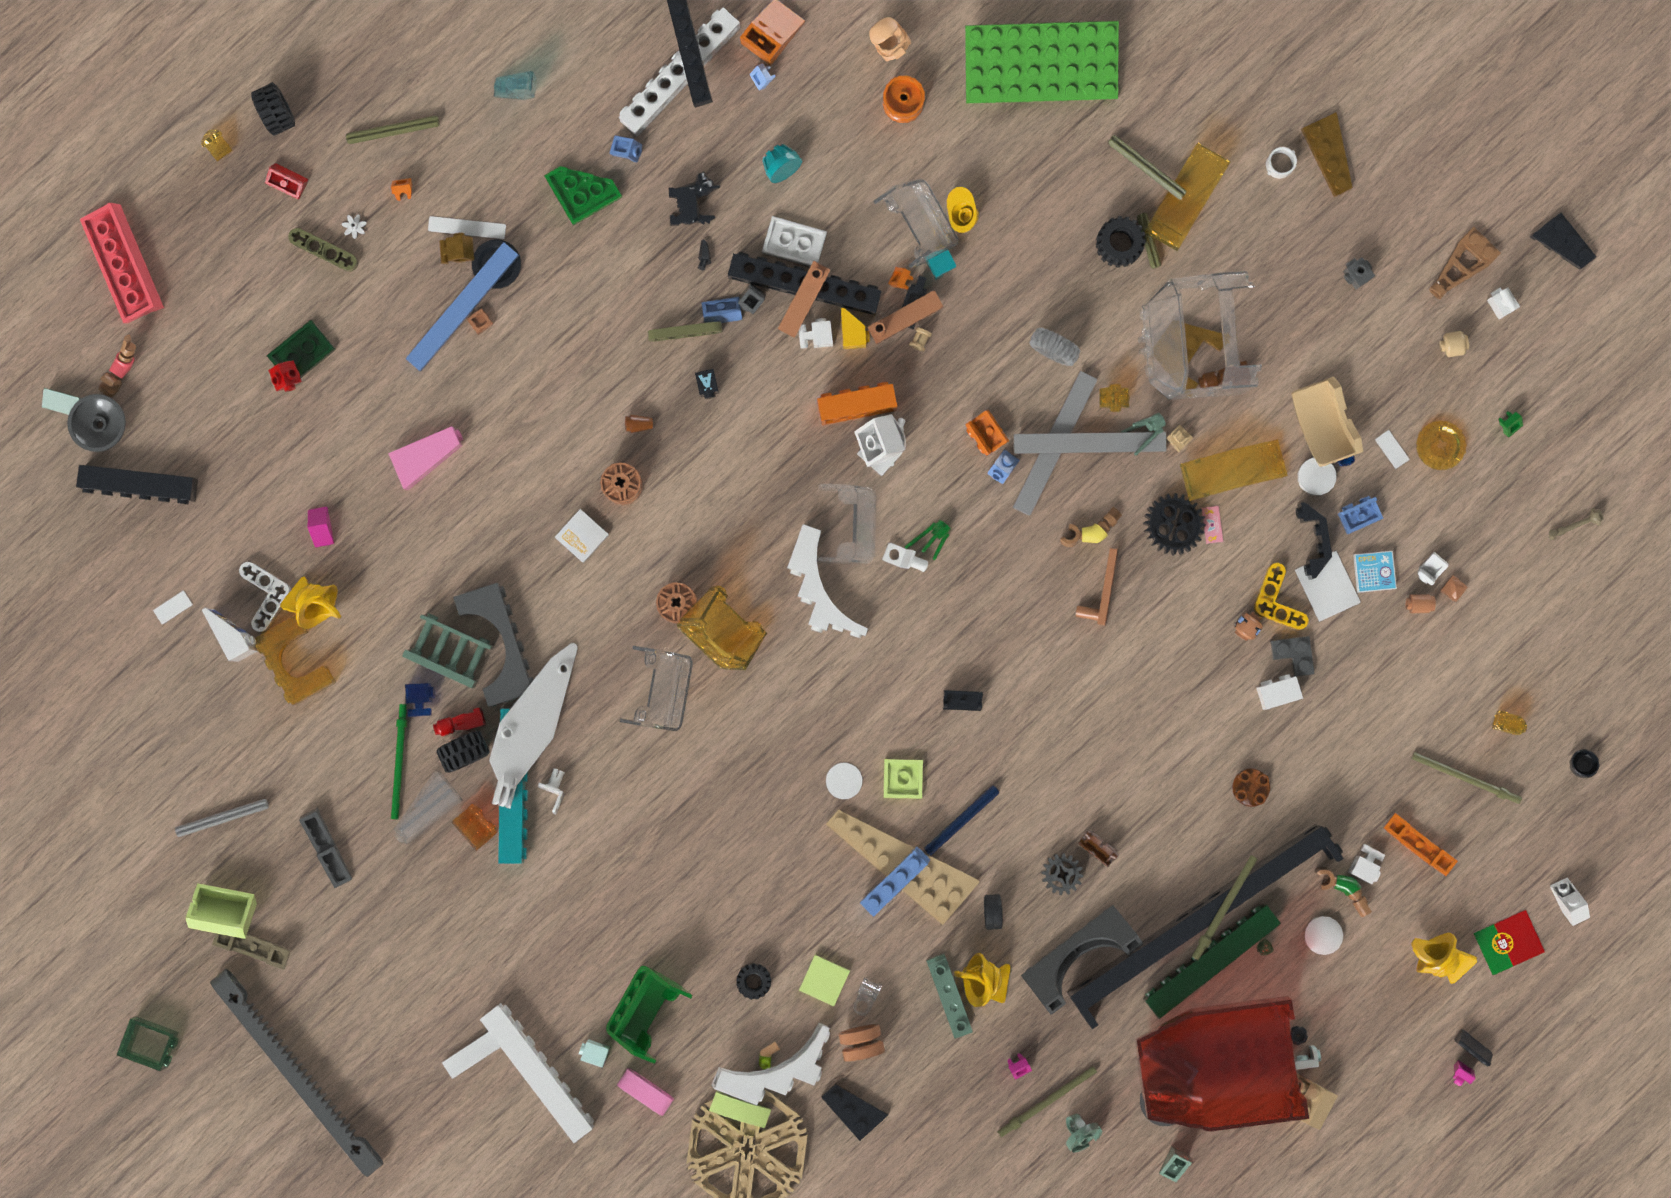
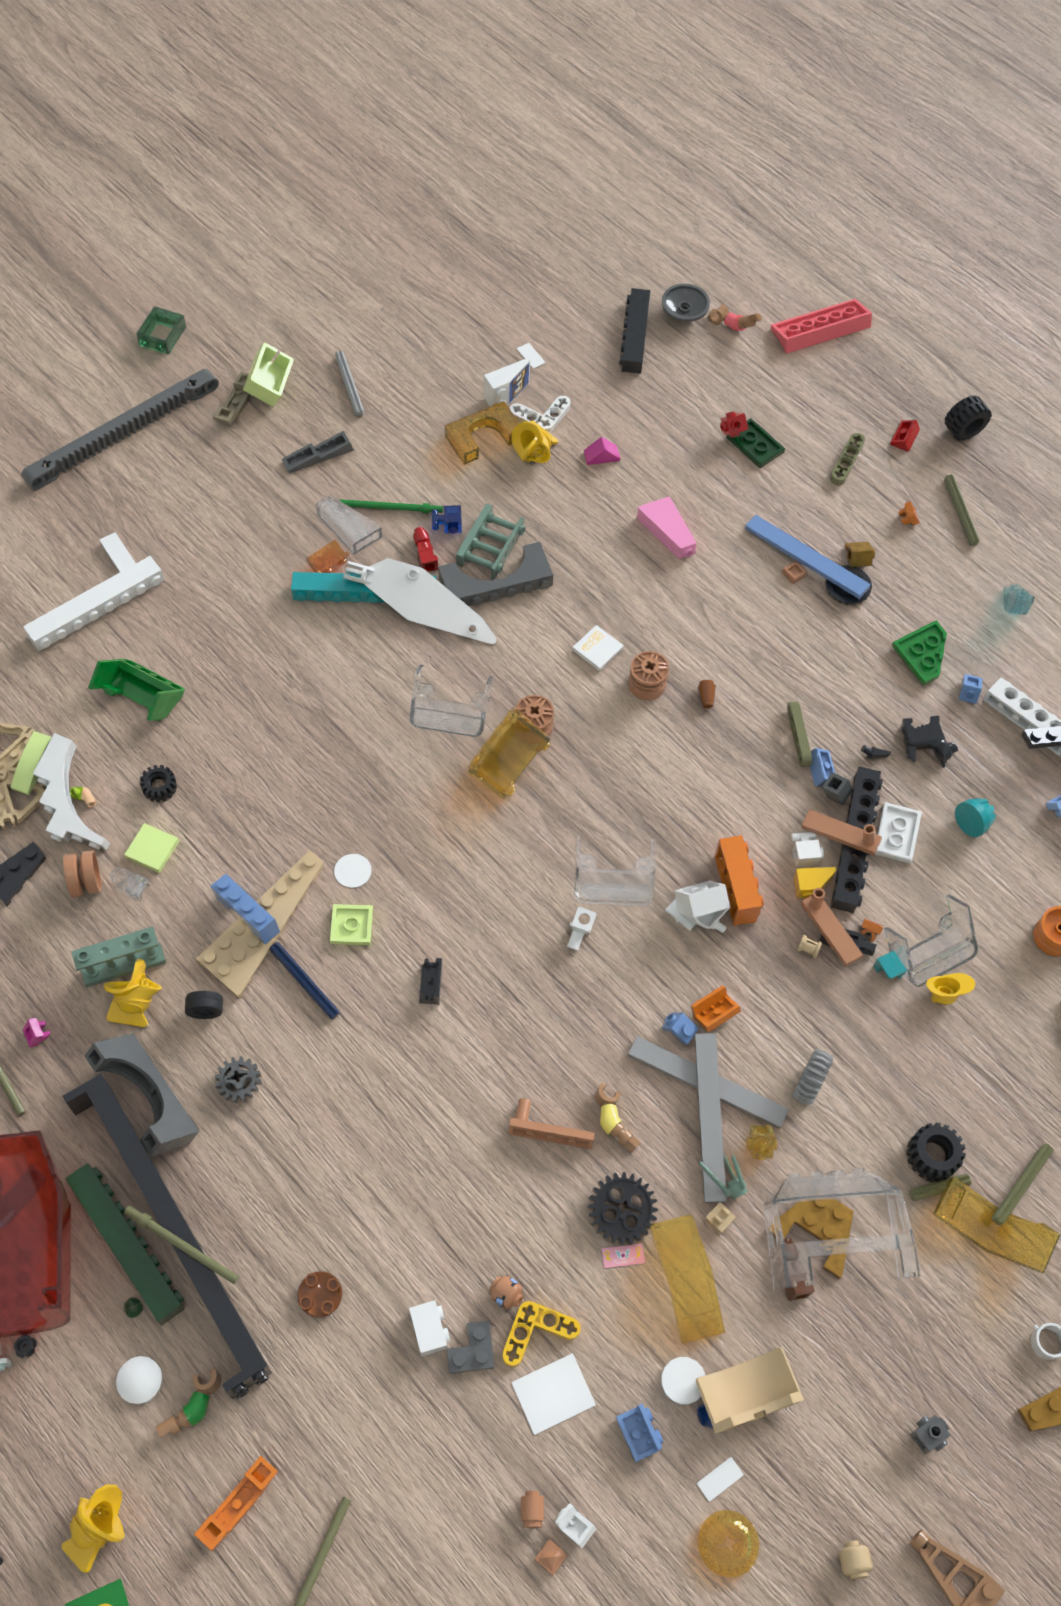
camera: 85 degrees right, 25 degrees down
slope [42,388,82,415] -> none
clear yellow tile [201,129,233,161] -> none
white plant [342,214,367,239] -> none
white sticker [428,216,506,239] -> none
black tyre [436,731,490,773] -> none
white bracket [538,768,565,814] -> none
light aqua brick [579,1039,610,1067] -> none
bright pink beam [617,1068,674,1116] -> none
black brick [695,369,719,399] -> none
white arch [787,524,868,638] -> none
green plant [904,520,951,560] -> none
reddish brown hinge [1078,830,1119,868] -> none
black slope [1295,502,1332,580] -> none
white brick [1348,844,1385,884] -> none
medium azure tile [1353,551,1397,593] -> none

